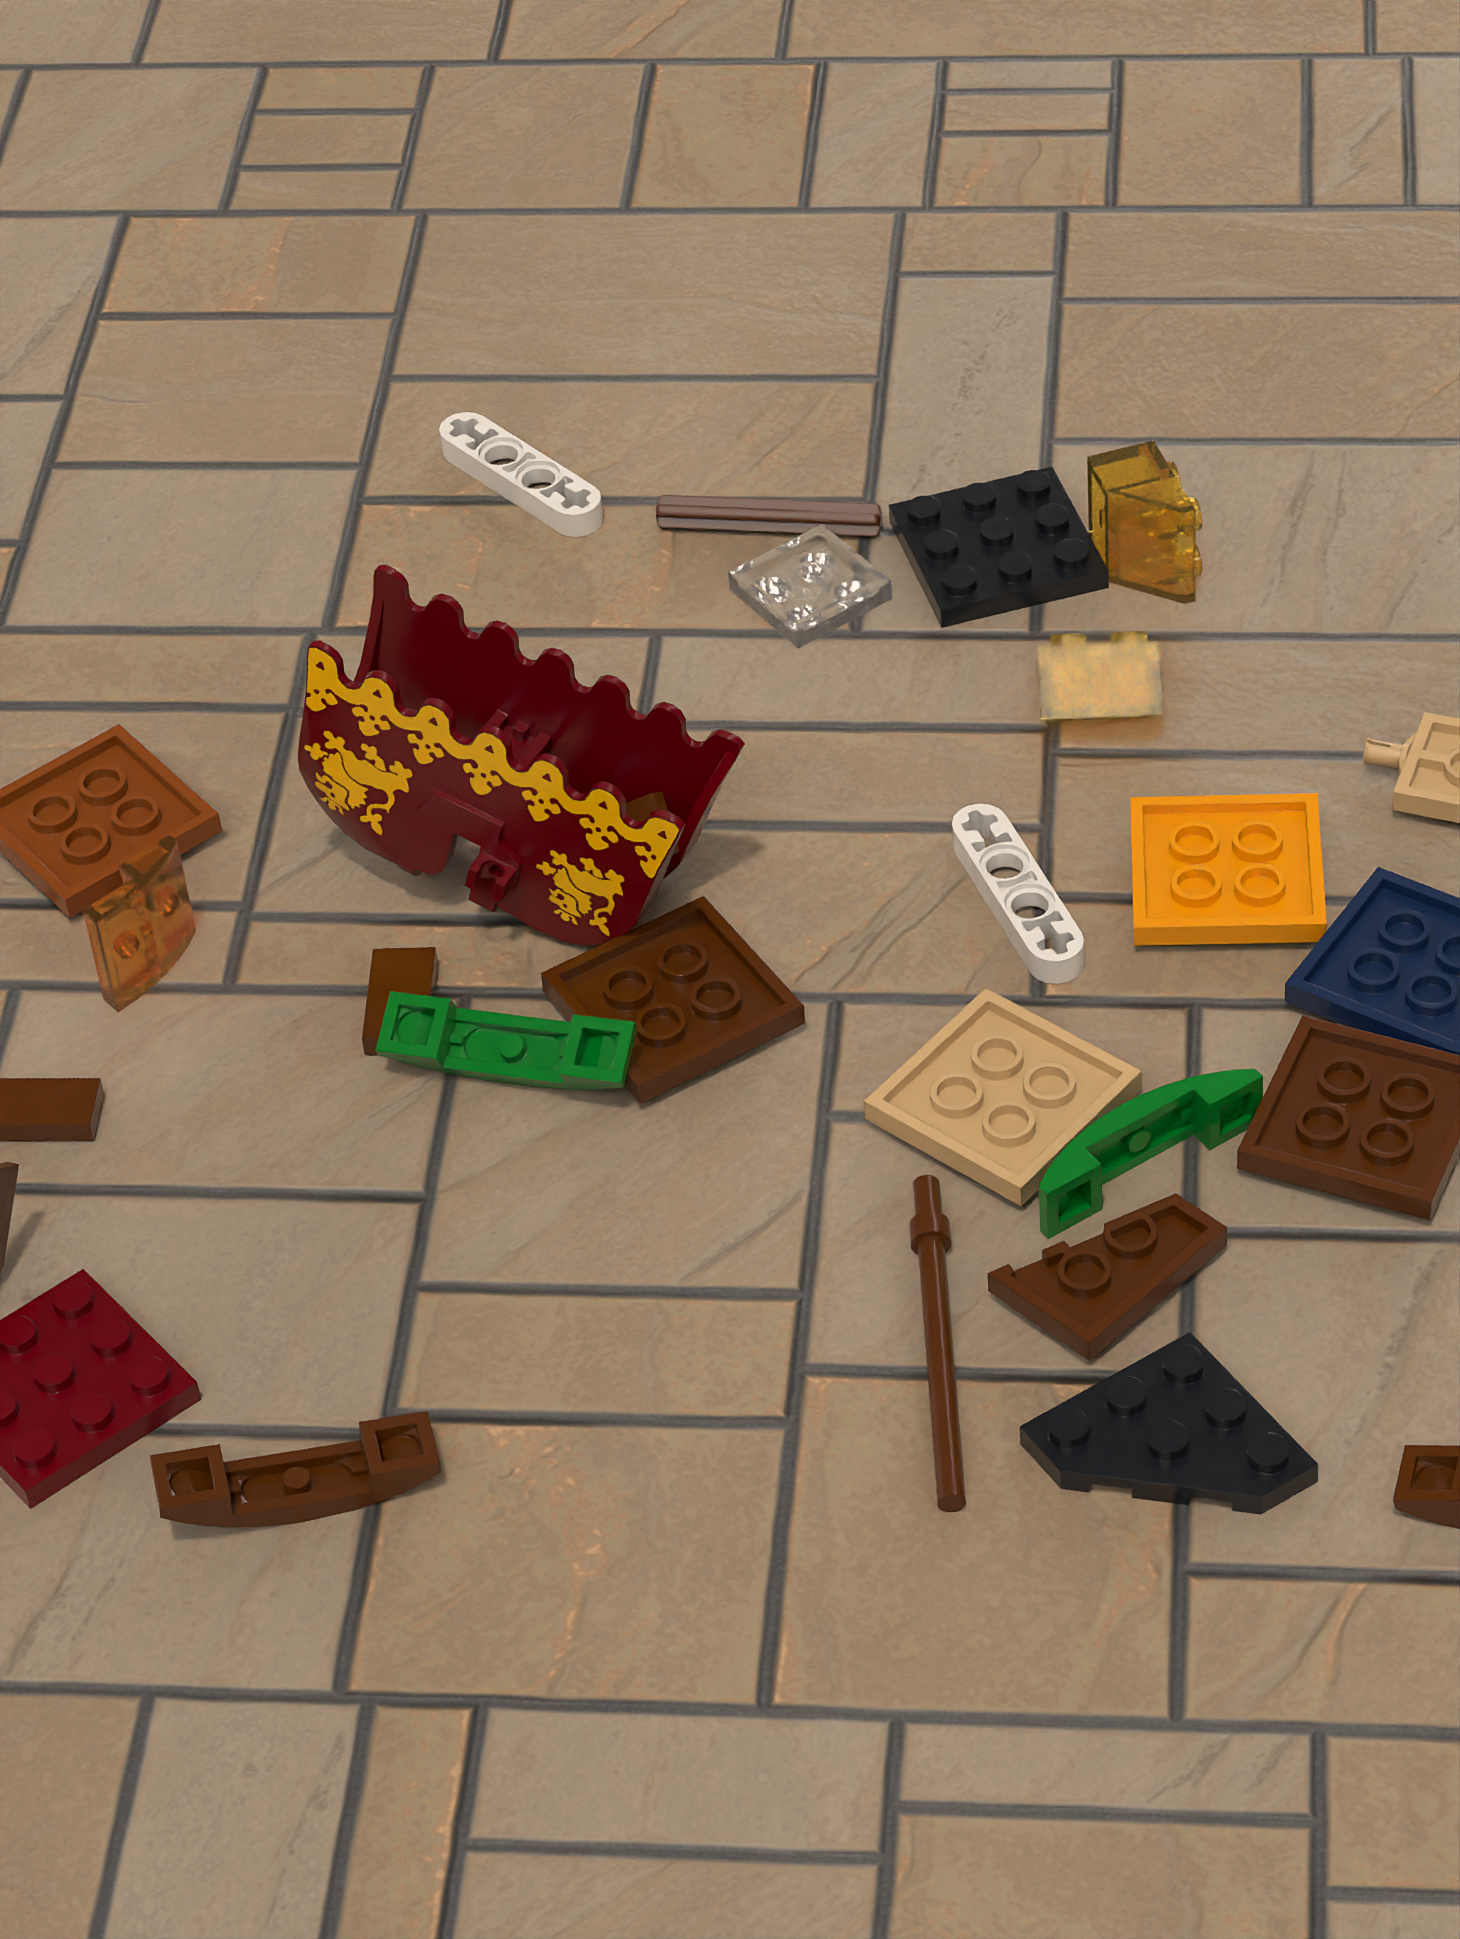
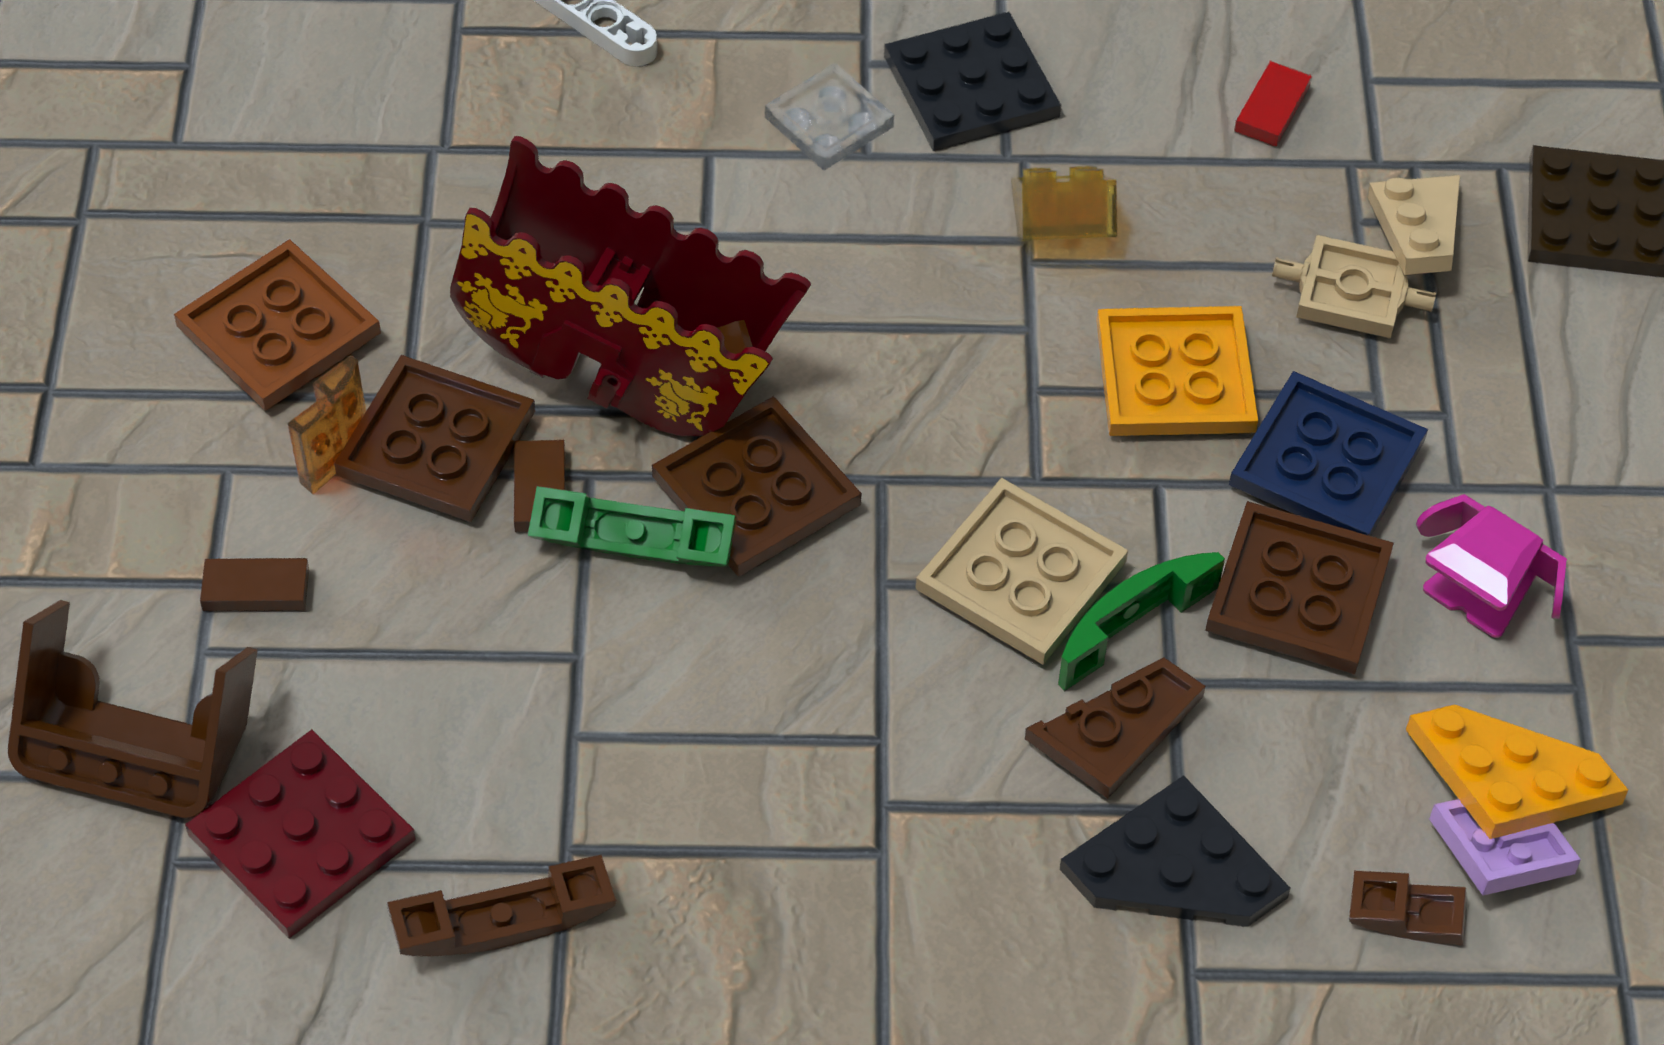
camera: 10 degrees left, 10 degrees up
axle [656,495,882,538] -> none
reddish brown bar [909,1175,966,1512] -> none
white beam [952,804,1085,984] -> none
clear yellow slope [1087,440,1203,604] -> none
none -> reddish brown plate [334,355,535,522]
none -> red tile [1234,61,1312,147]

